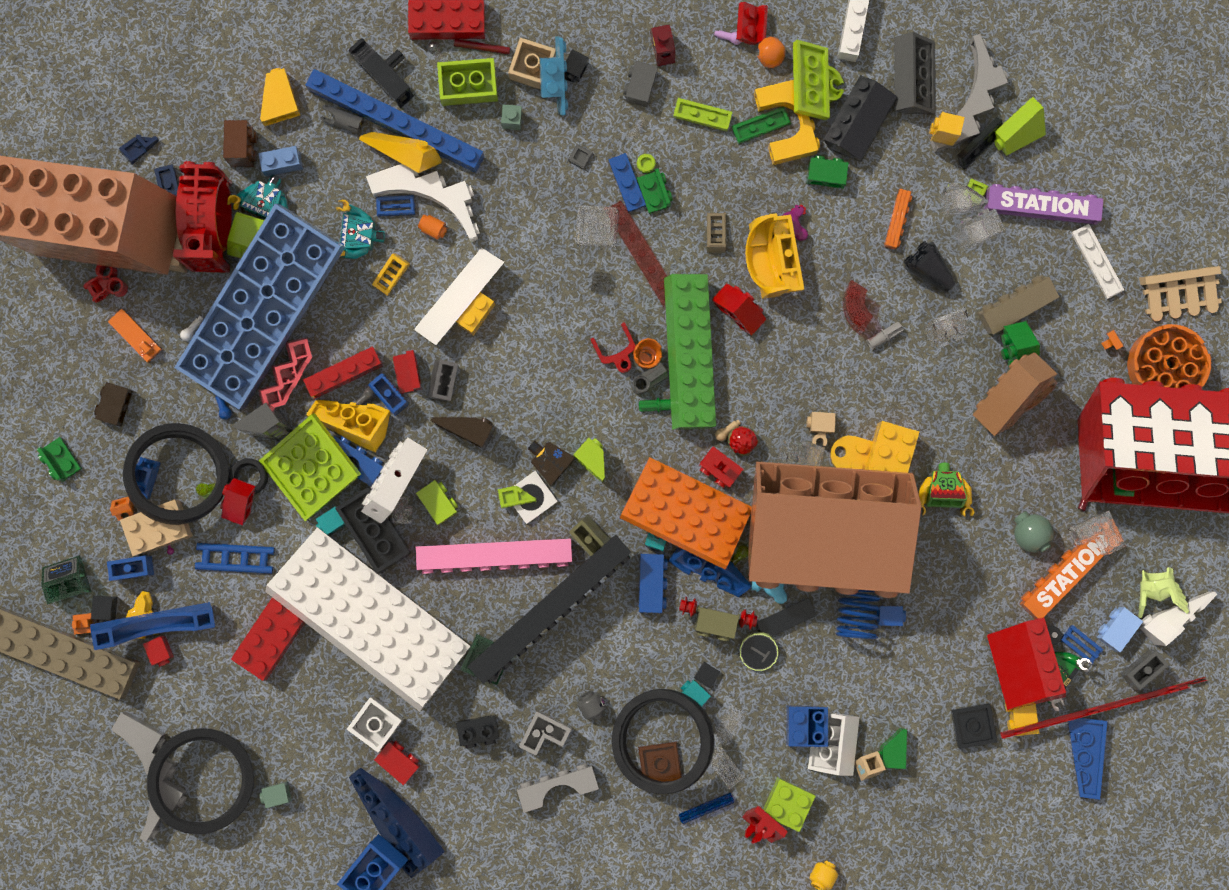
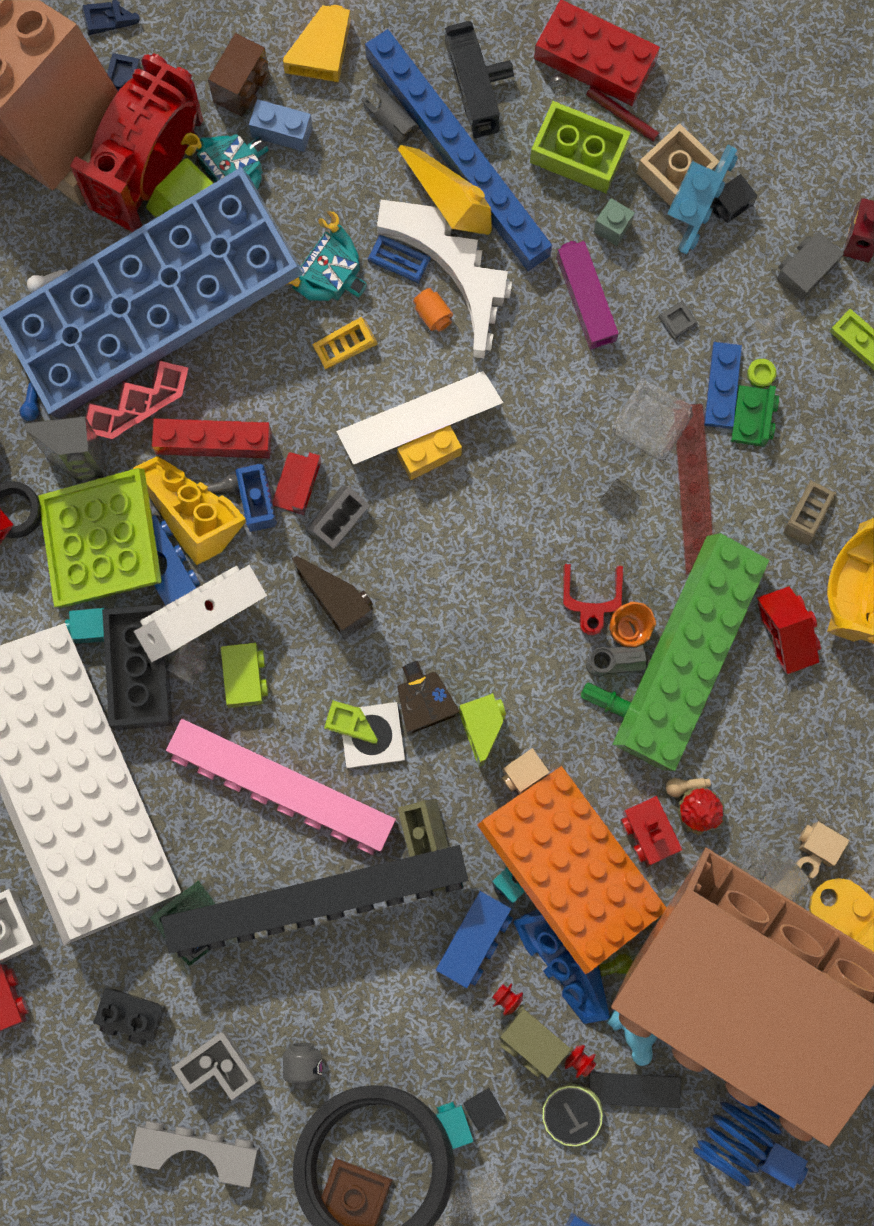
camera: 30 degrees right, 5 degrees down
none -> tan brick [501,748,549,795]
none -> magenta brick [556,241,619,350]

